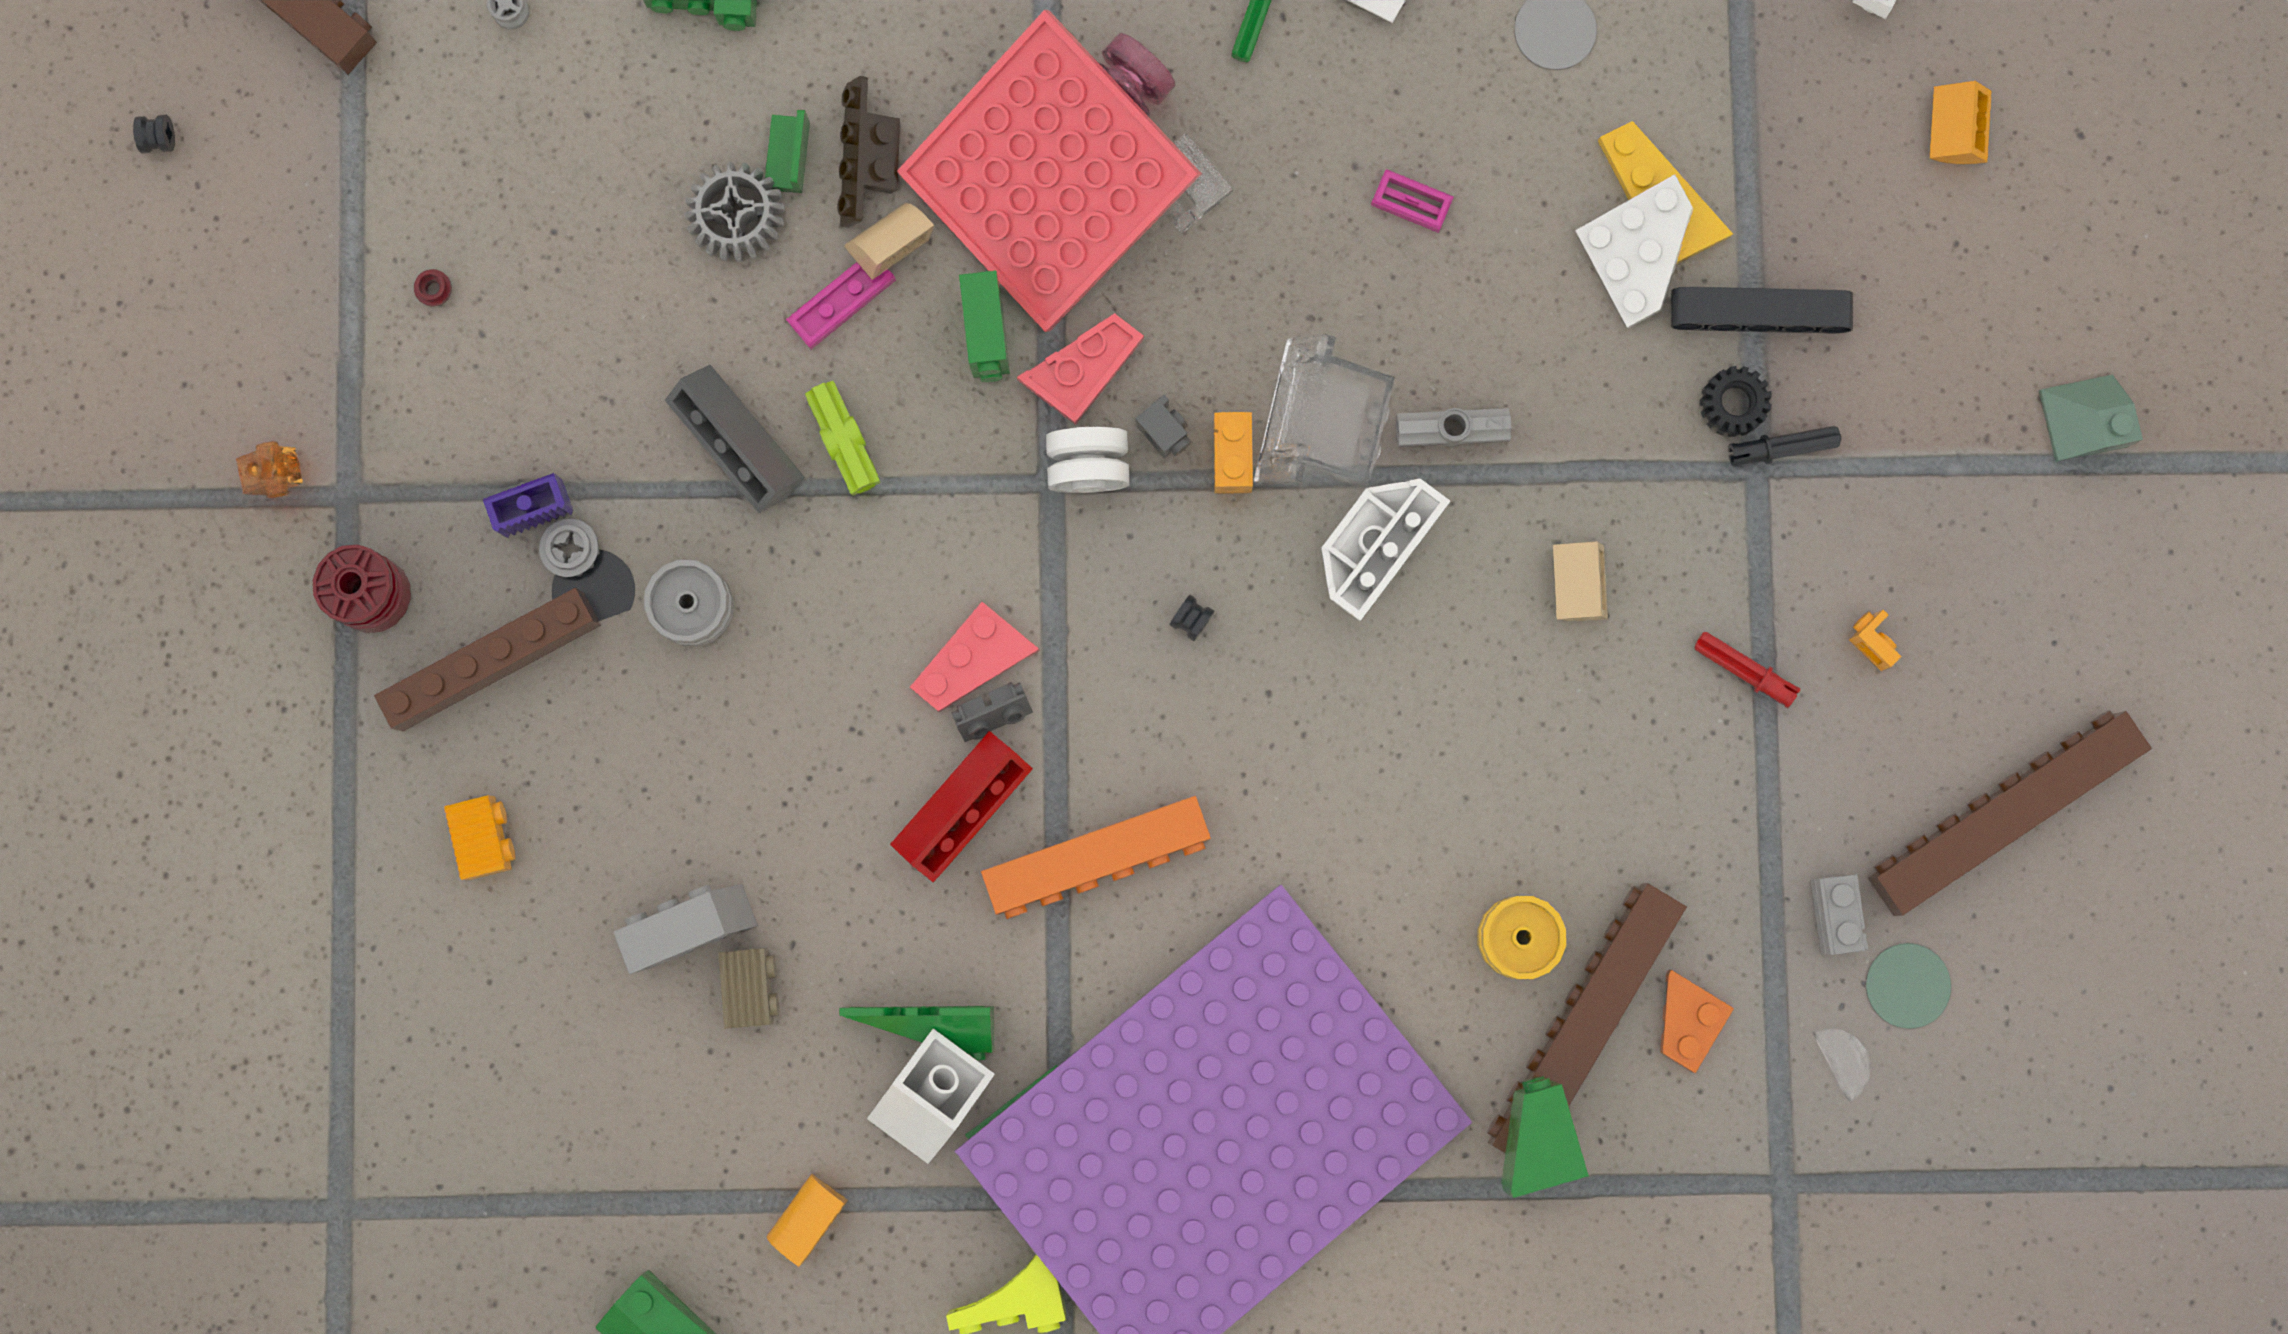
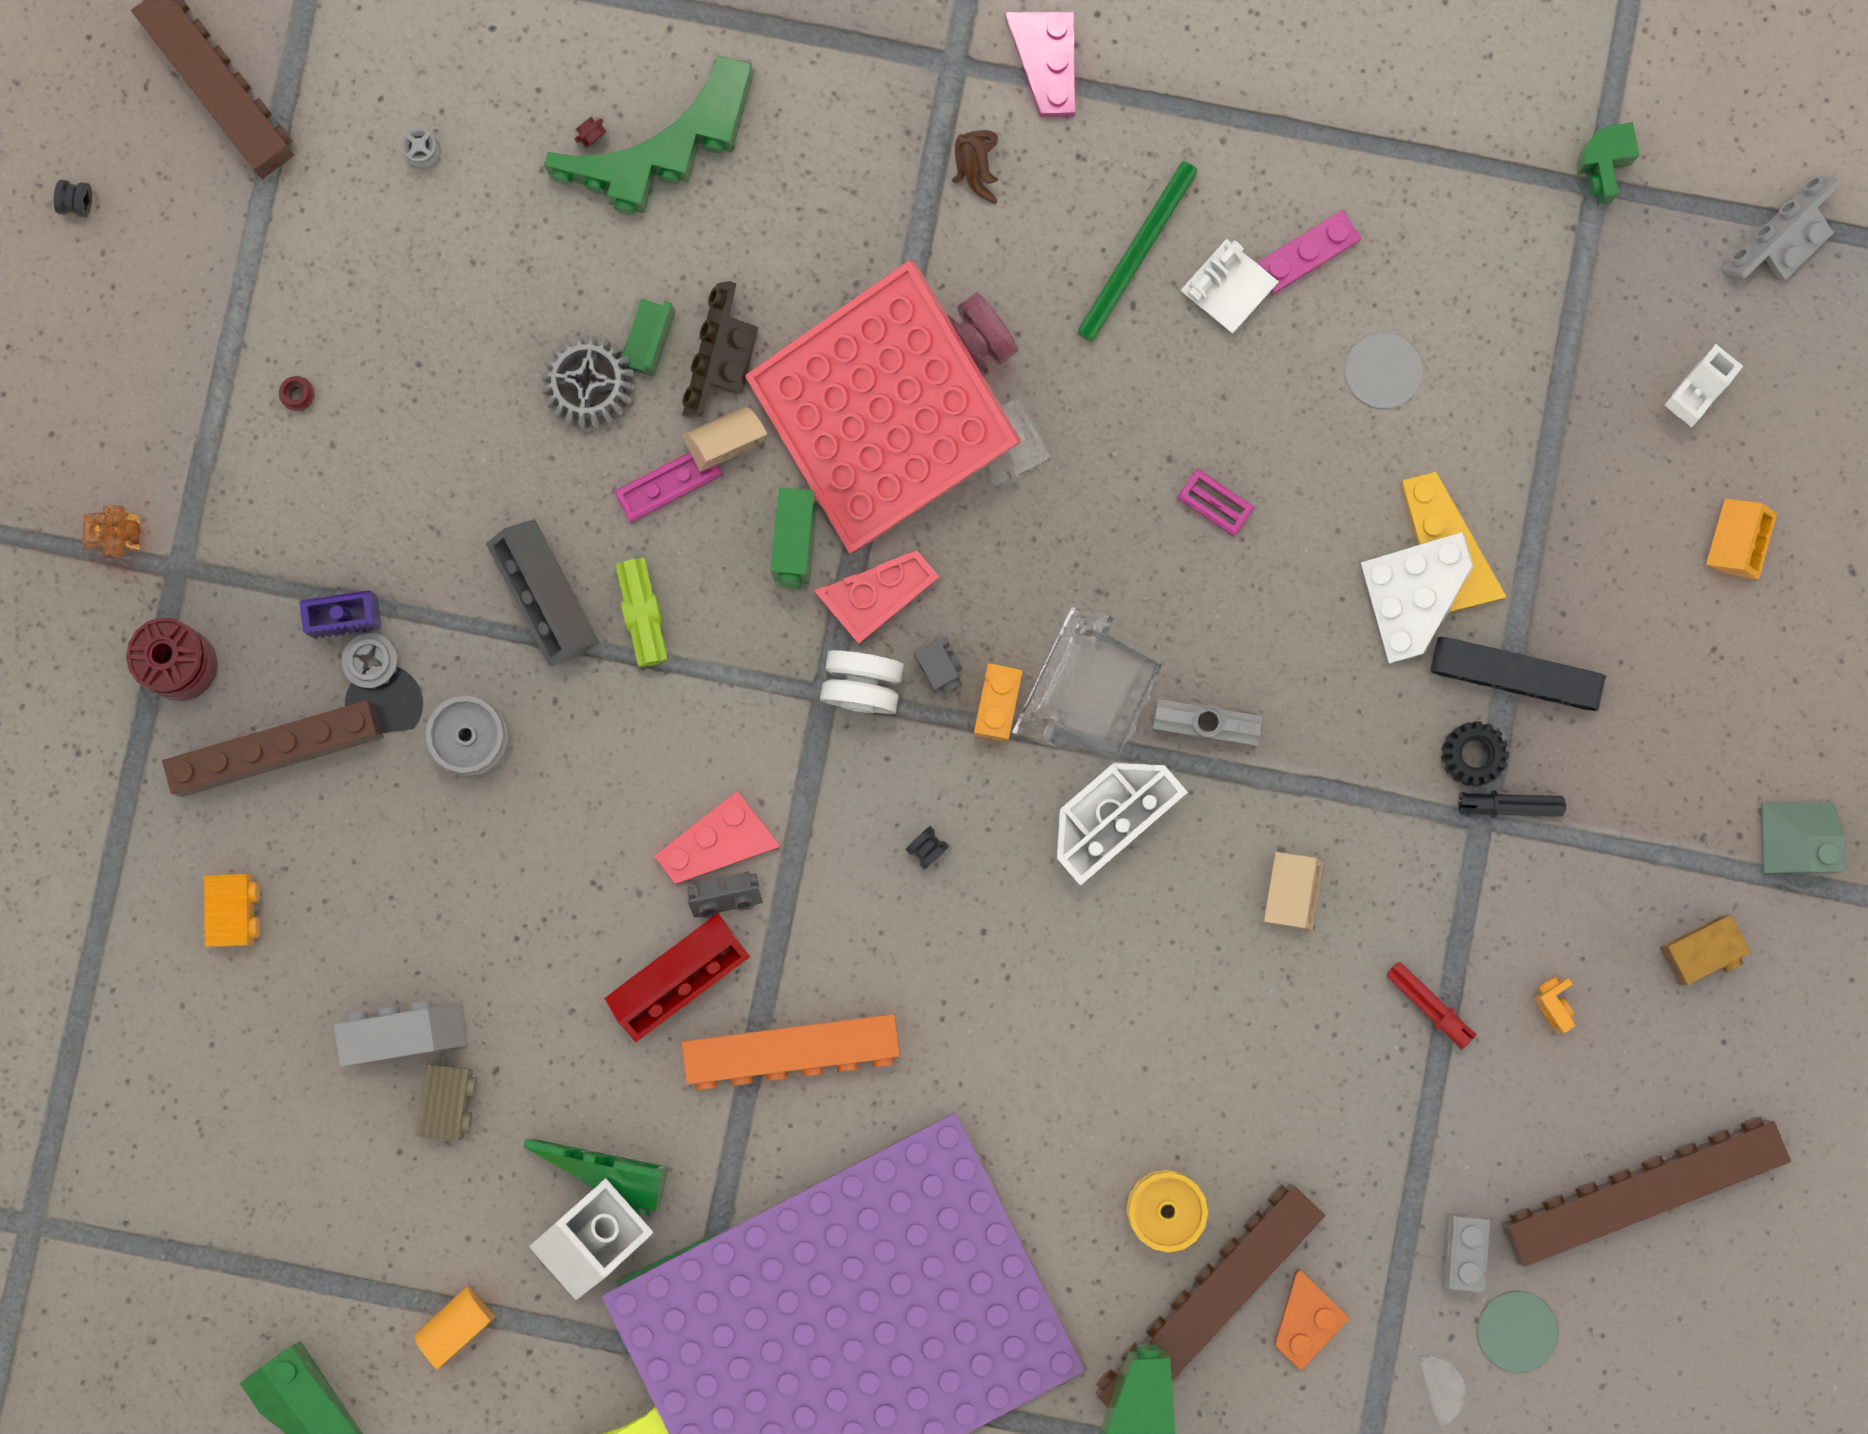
camera: 15 degrees right, 0 degrees up
none -> pearl gold brick [1660,915,1751,985]

